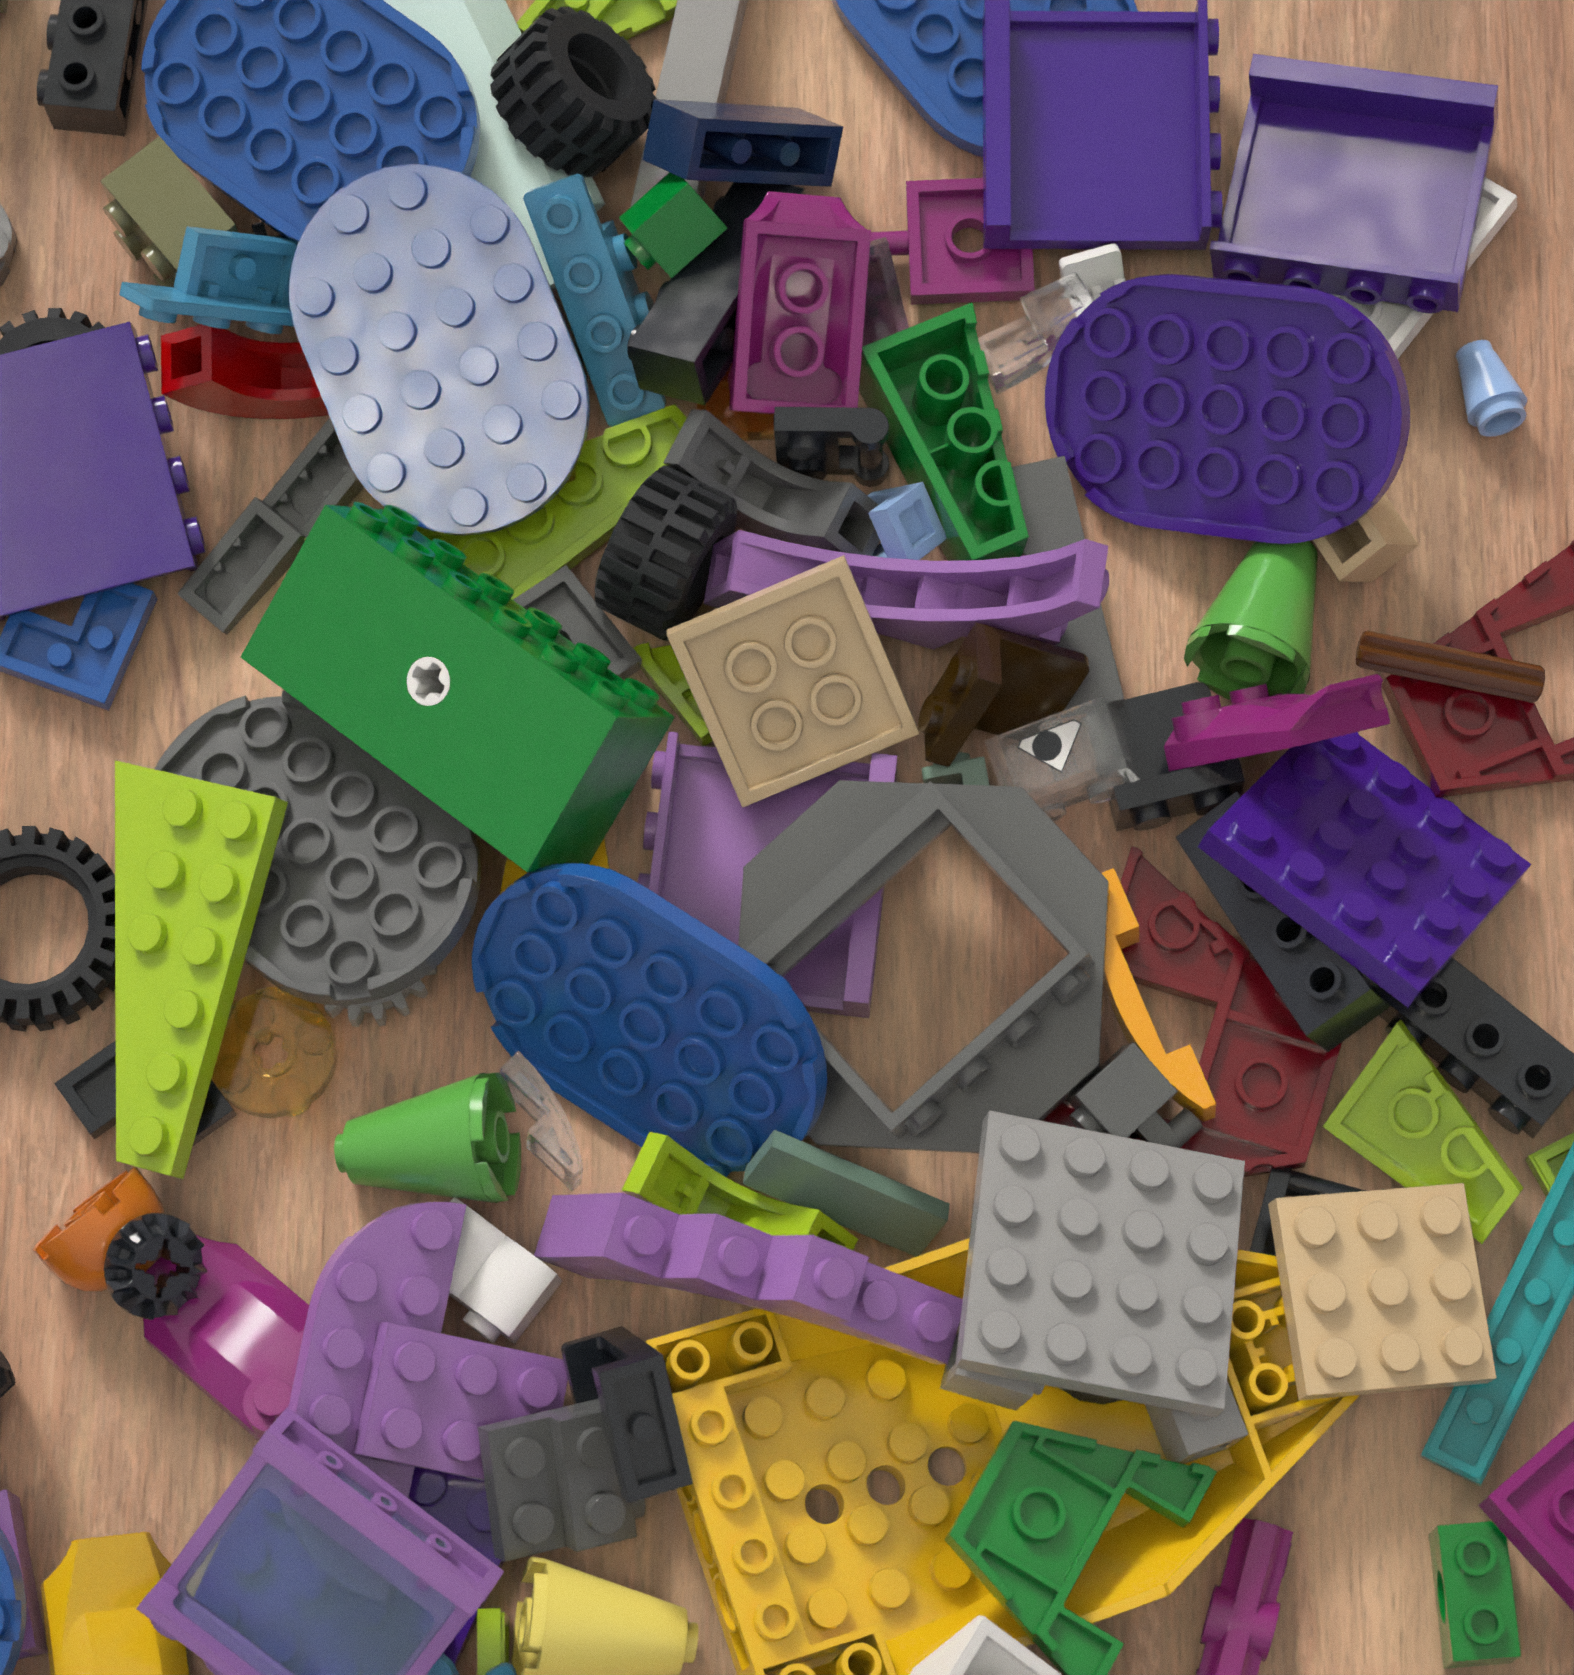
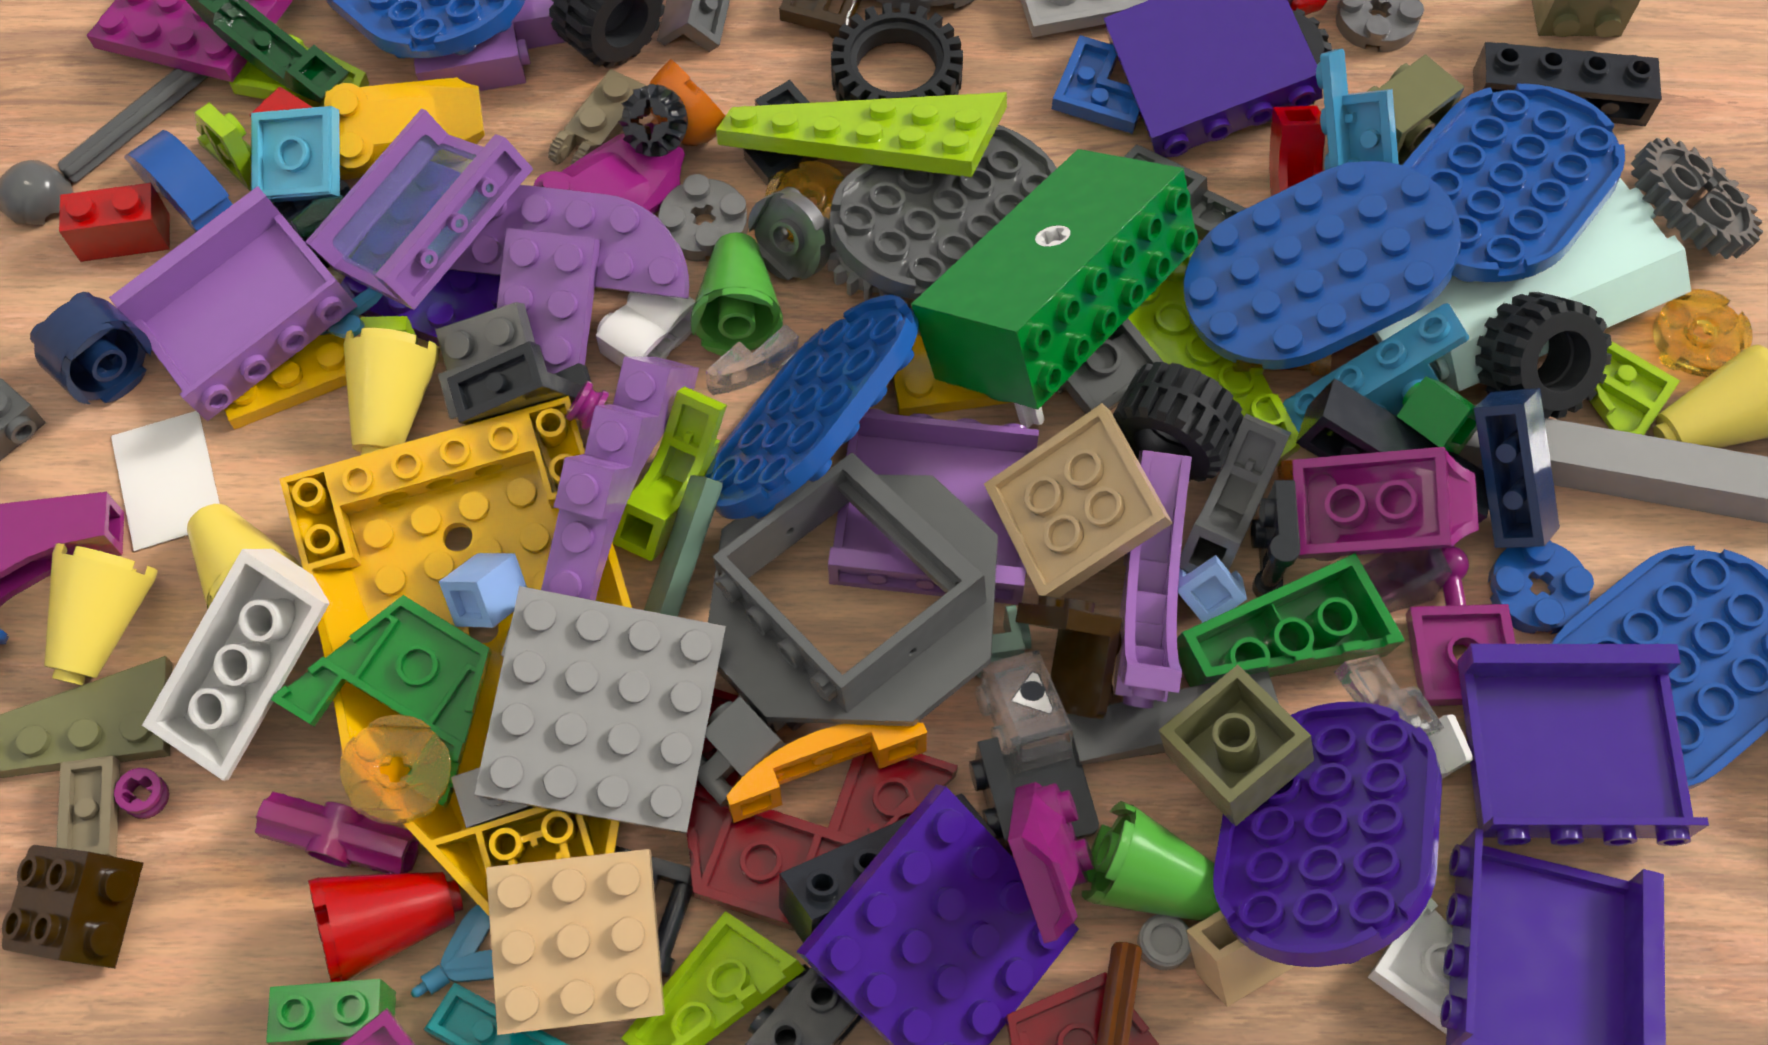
camera: 85 degrees right, 10 degrees down
none -> red cone [308,872,463,982]
none -> clear yellow plate [340,715,451,825]
none -> dark azure piece [411,905,494,998]
none -> light blue panel [439,553,527,628]
none -> dark tan hinge [548,69,646,165]
none -> magenta bush [565,380,609,431]
none -> flat silver plate [659,174,748,261]
none -> flat silver plate [748,187,832,280]
none -> light grey tile [1137,914,1191,970]
none -> olive brick [1159,665,1314,827]
none -> blue plate [1488,540,1594,634]

